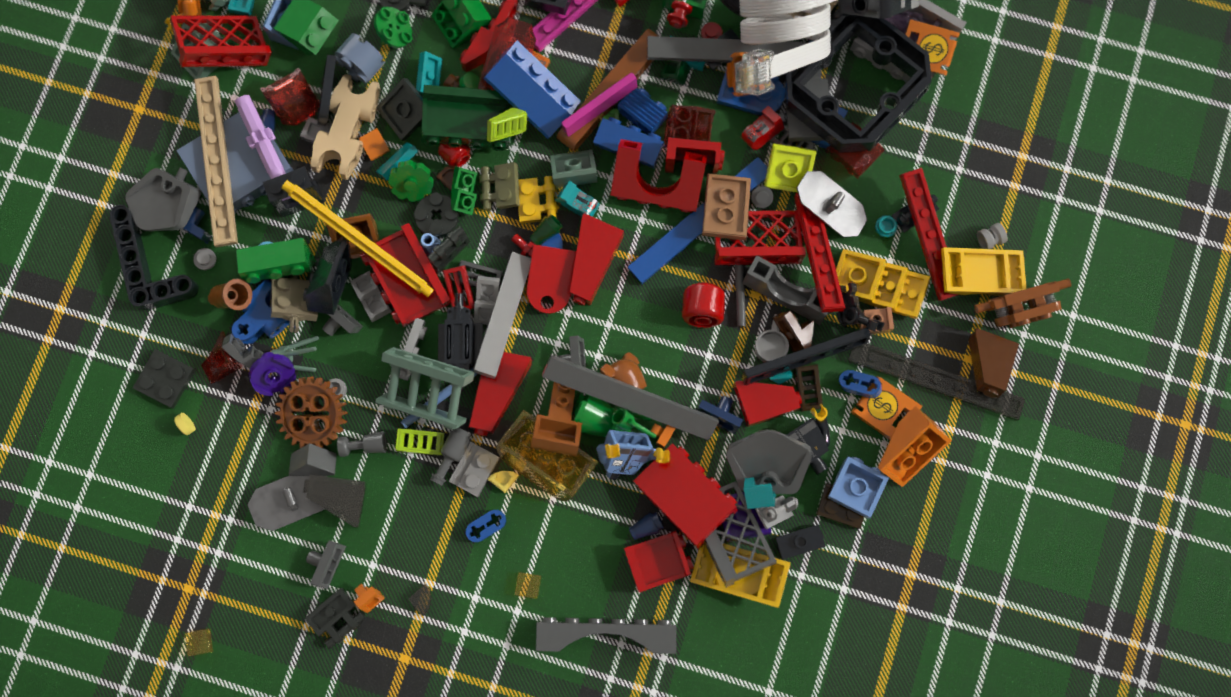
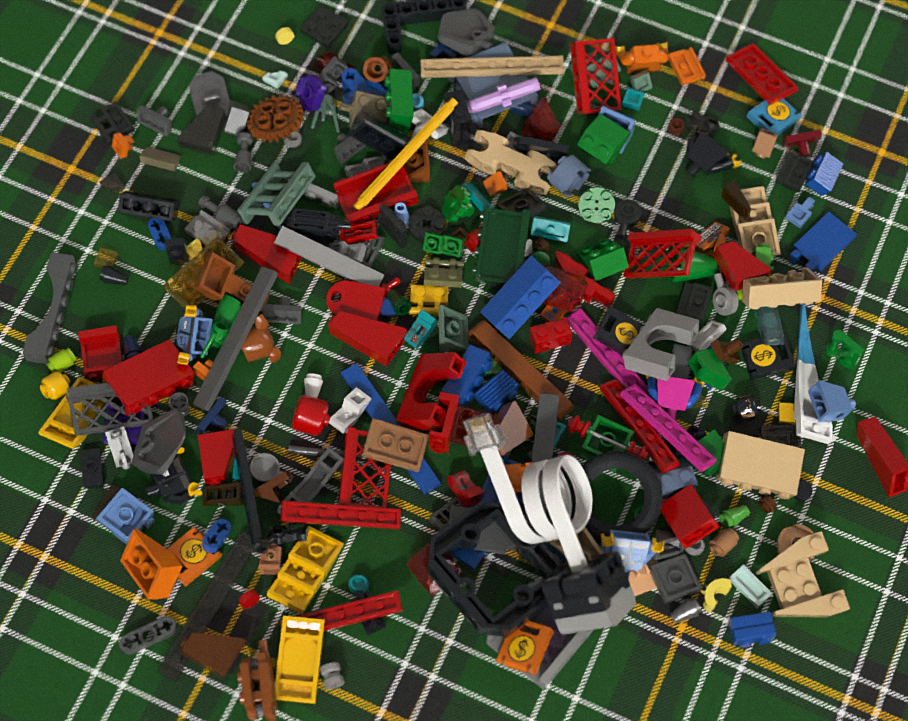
camera: 95 degrees right, 15 degrees down
clear yellow tile [185,629,213,656] -> none
light grey plate [194,248,216,270] -> none
lime slope [396,428,445,456] -> none
lime slope [487,107,527,142] -> none
dark pink tile [562,73,638,137] -> none
teal panel [744,477,776,509] -> none
dark grey plate [751,186,773,208] -> none
neon yellow tile [764,143,817,192] -> none
shield [797,171,867,237] -> none
none -> yellow head [40,371,70,400]
none -> lime brick [46,348,77,373]
none -> black cone [99,265,129,286]
none -> black brick [118,190,180,221]
none -> dark grey beam [119,616,177,655]
none -> dark tan slope [139,146,181,172]
none -> black plate [165,238,189,265]
none -> dark grey wheel [169,392,190,417]
none -> red tile [239,590,260,609]
none -> light aqua tile [263,71,288,89]
none -> white cone [304,374,323,398]
none -> white slope [329,387,371,434]
none -> dark grey tile [392,53,419,90]
none -> white plate [410,109,449,141]
none -> dark orange slope [490,401,534,456]
none -> red brick [529,317,572,354]

